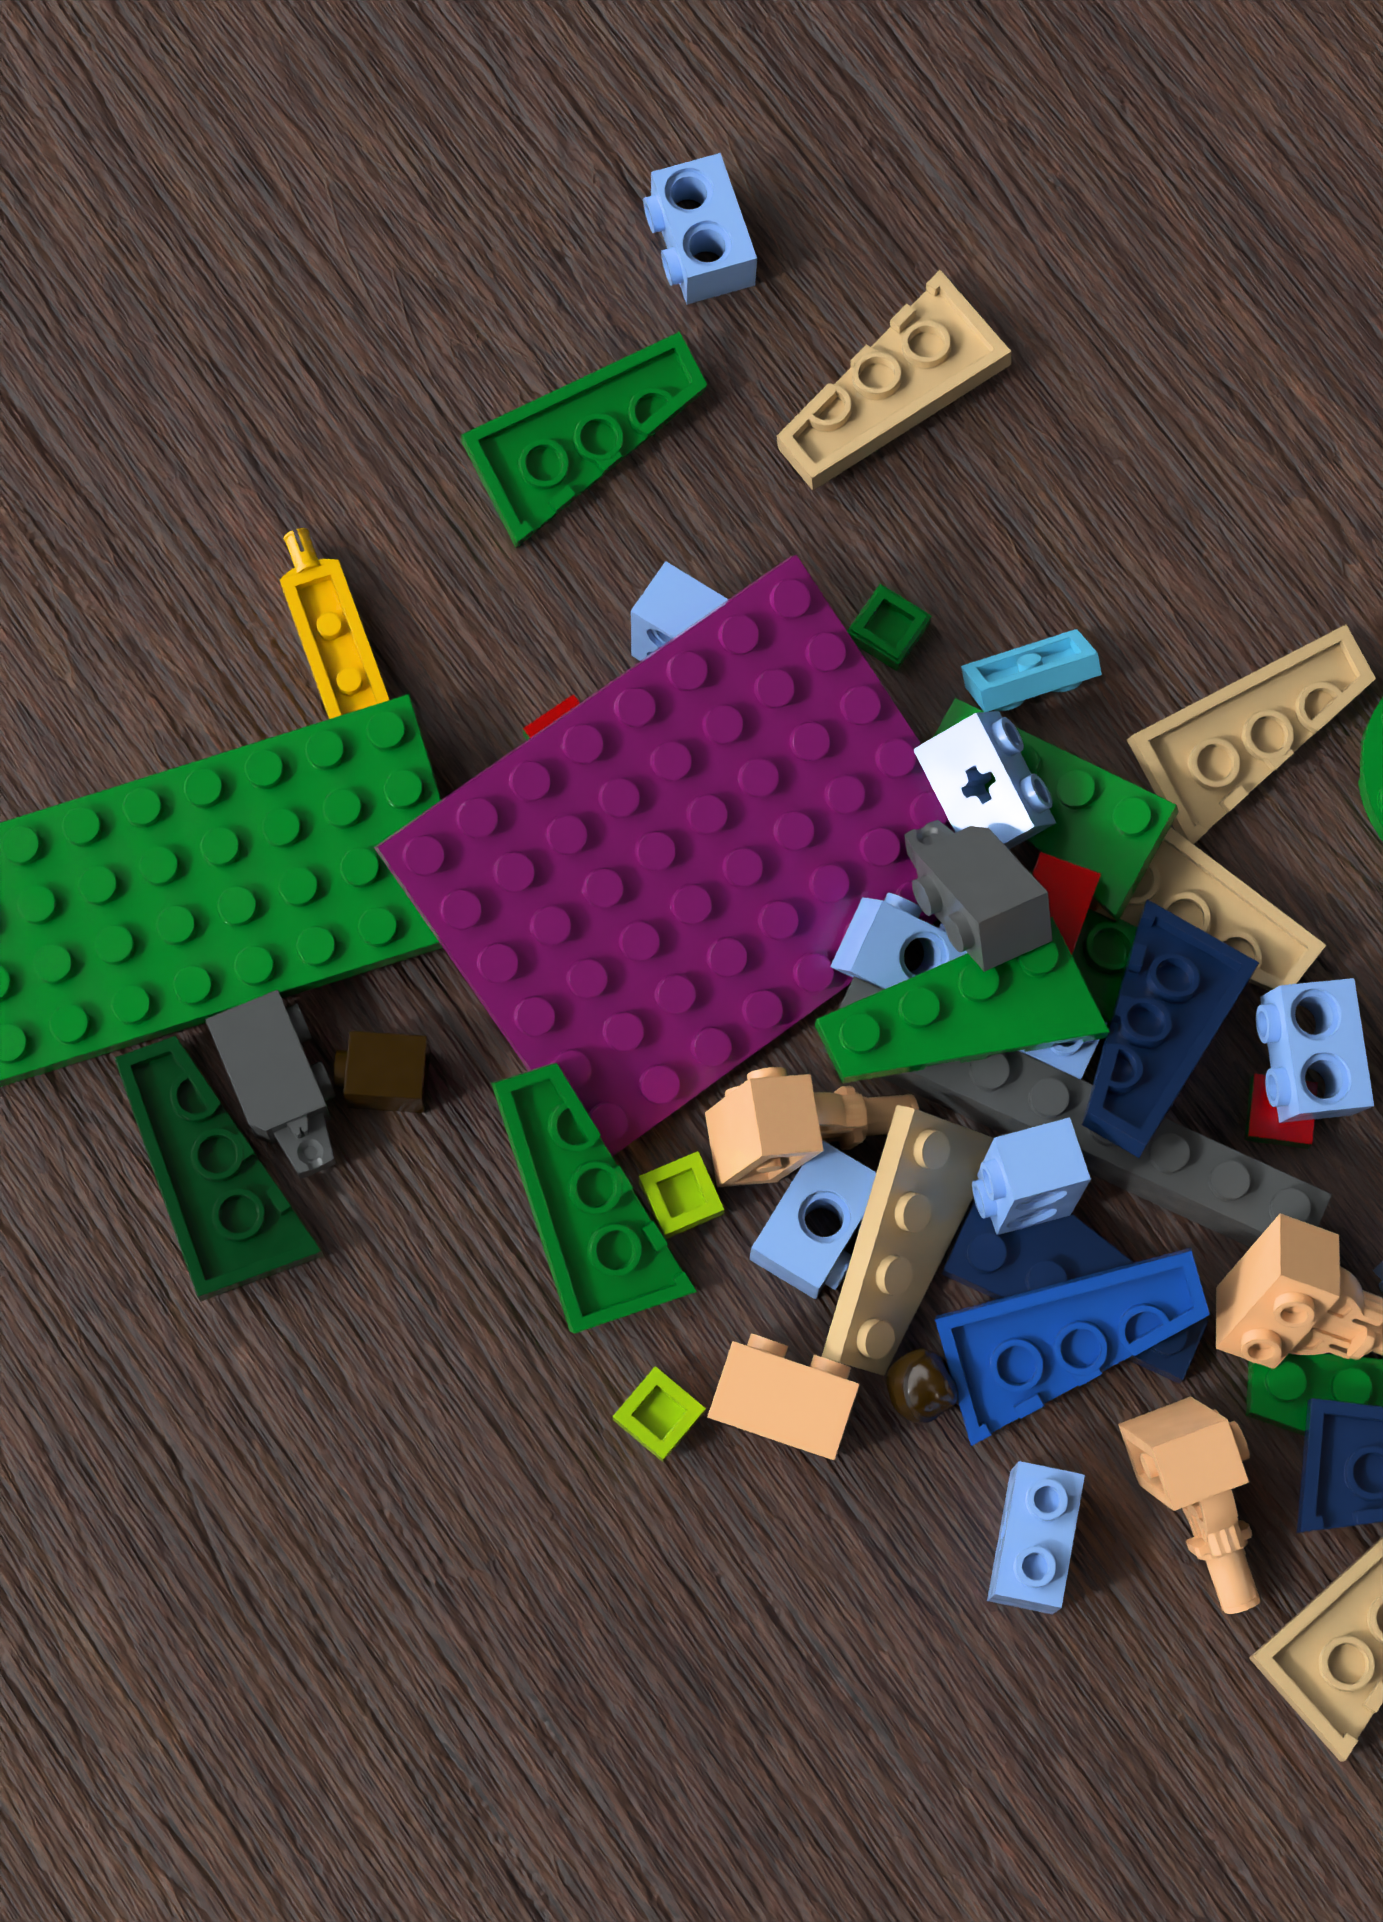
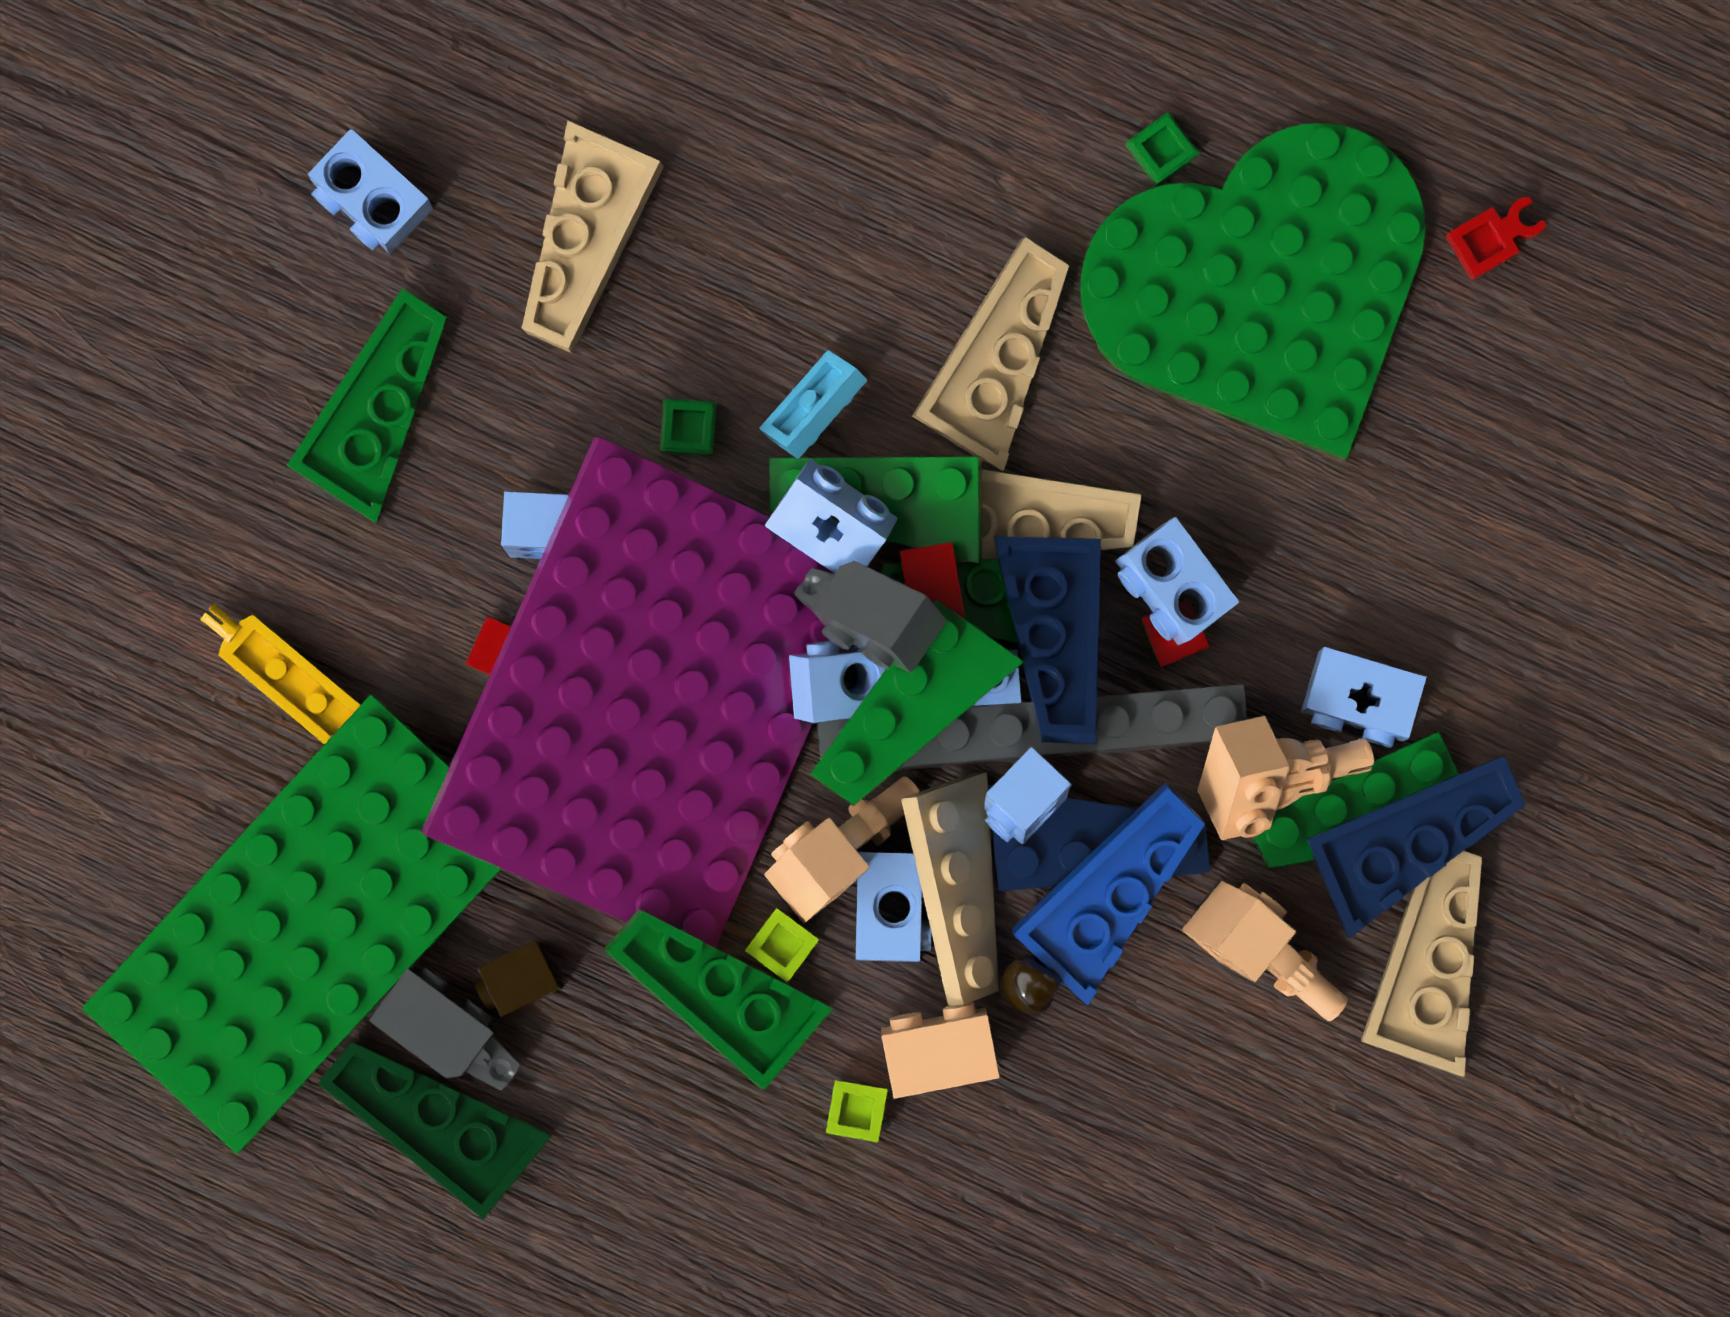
camera: 30 degrees left, 10 degrees up
light blue brick [987,1461,1085,1614] -> none

